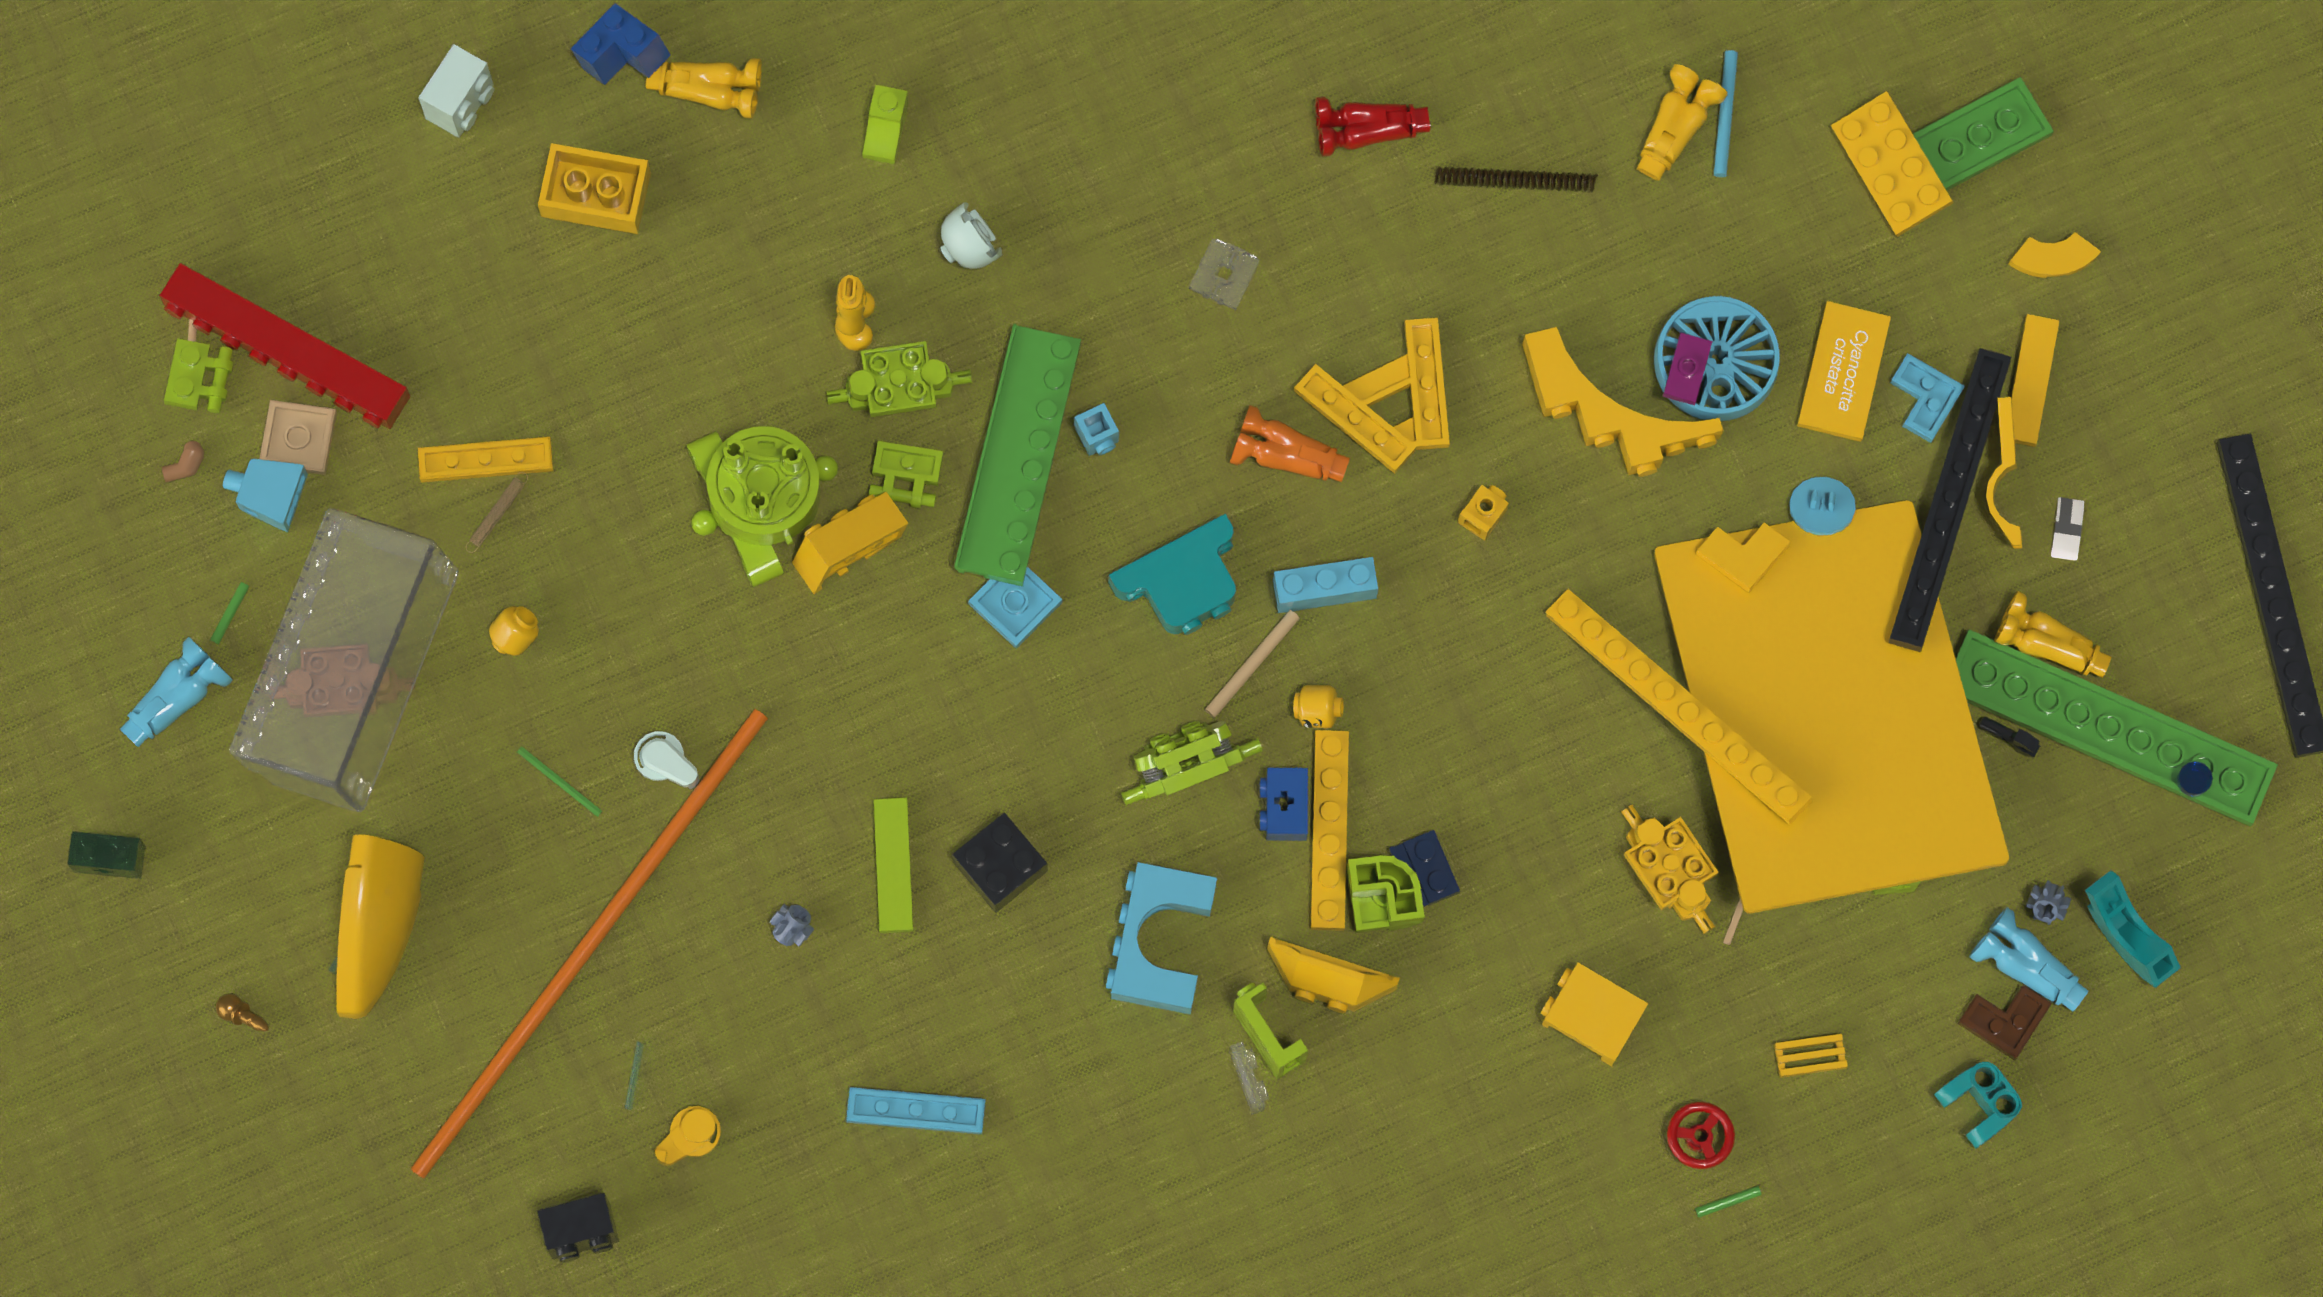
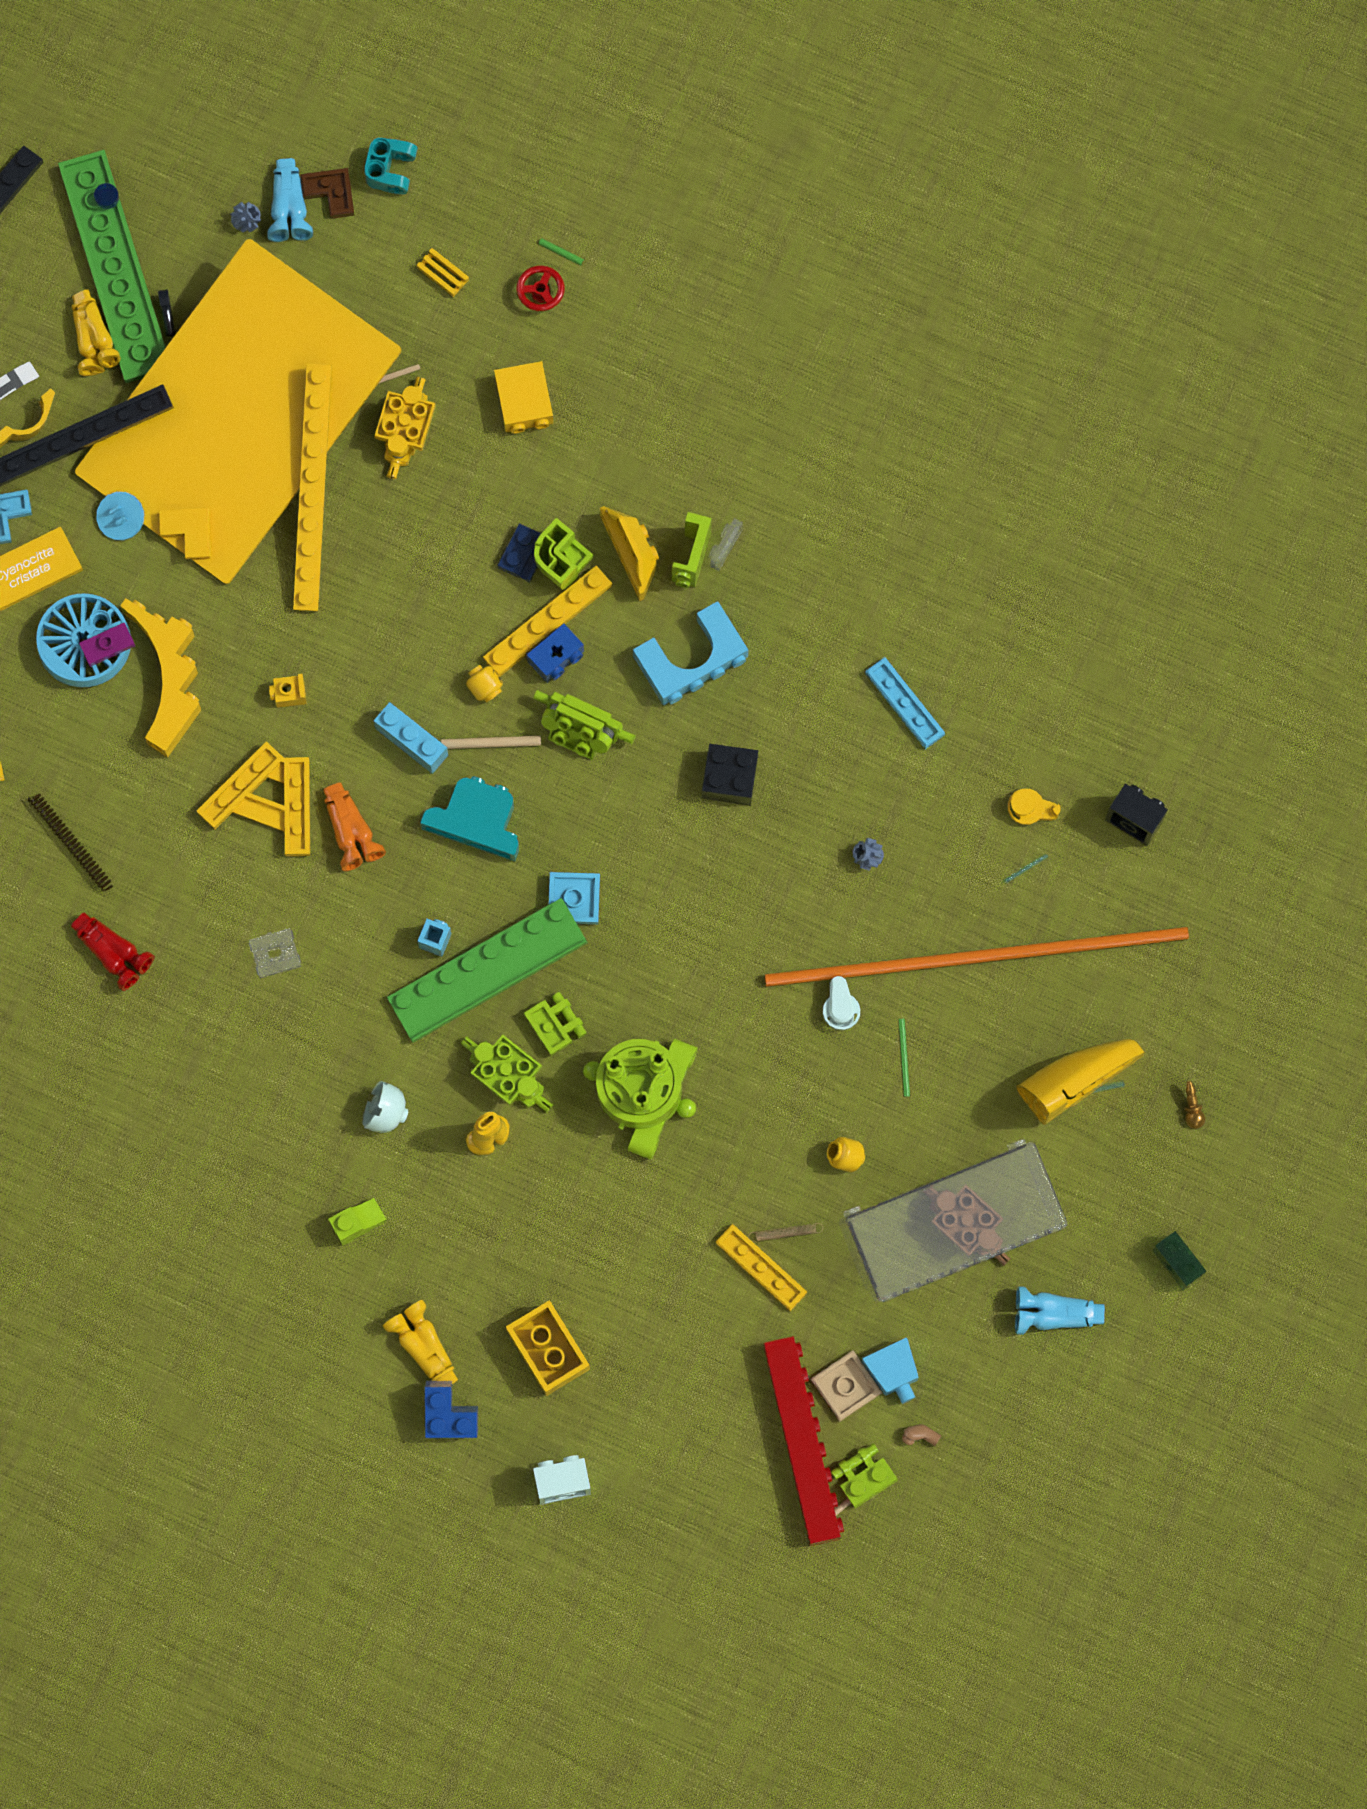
camera: 130 degrees left, 0 degrees up
bright green piece [210,582,249,645] -> none
yellow wedge [792,492,909,594] -> none
lime tile [874,798,913,933] -> none
teal arch [2085,870,2181,988] -> none

